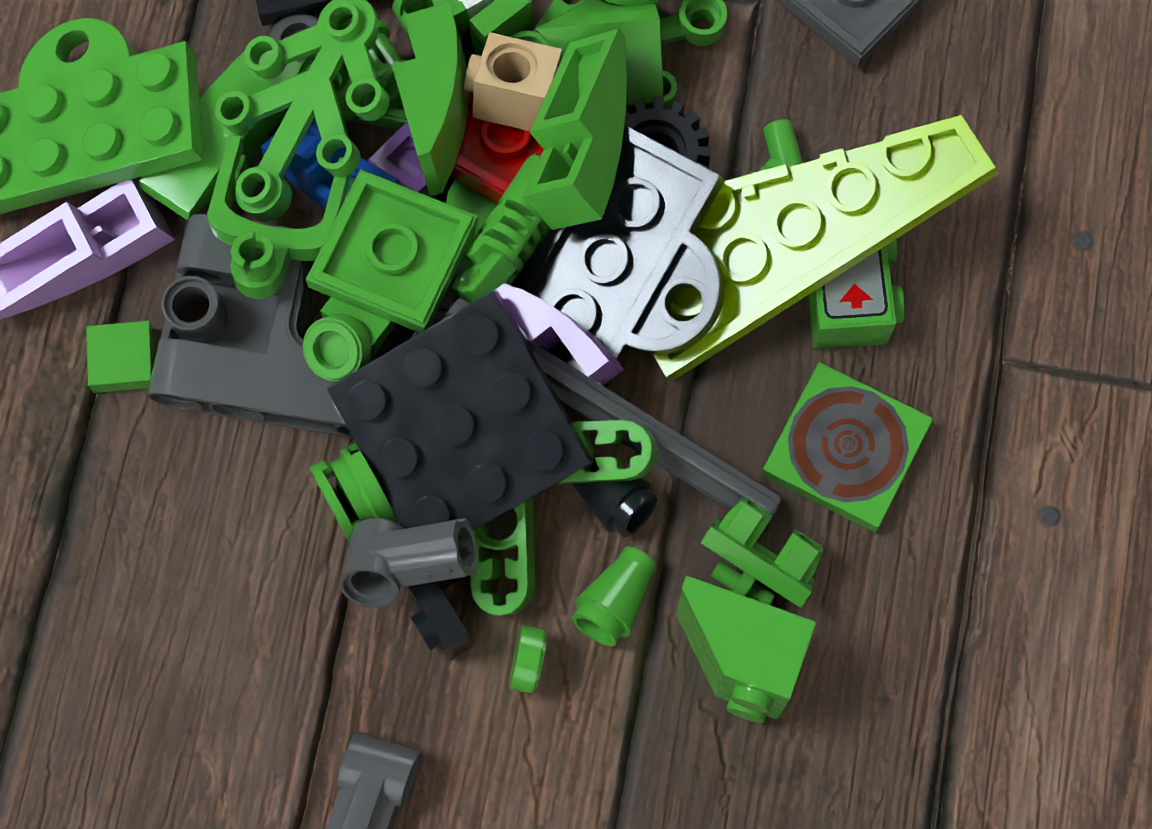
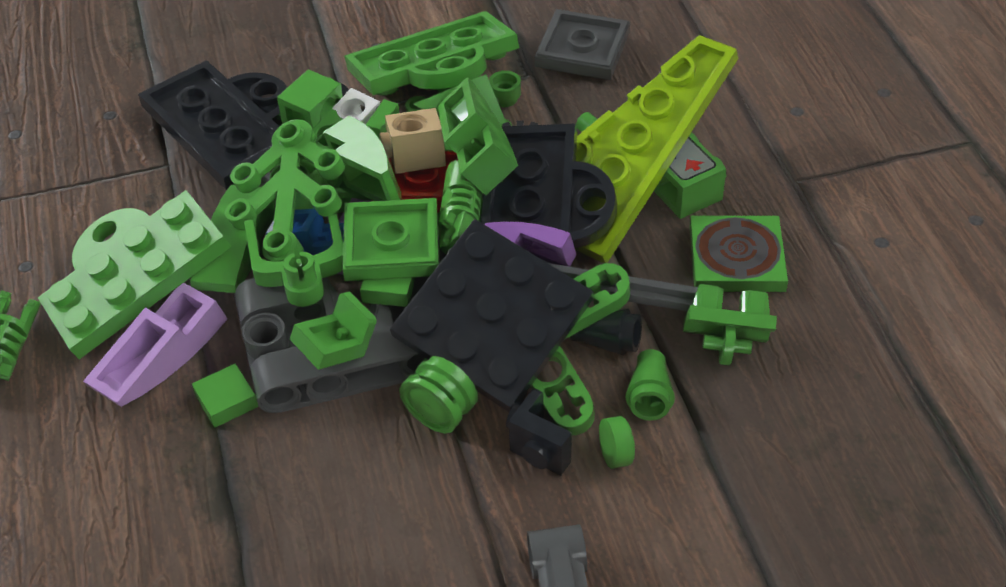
camera: 25 degrees left, 25 degrees down
bright green tile [303,313,372,382] -> none
dark grey piece [340,518,479,607] -> none
bright green slope [676,575,816,723] -> none
none -> bright green bracket [290,292,377,370]

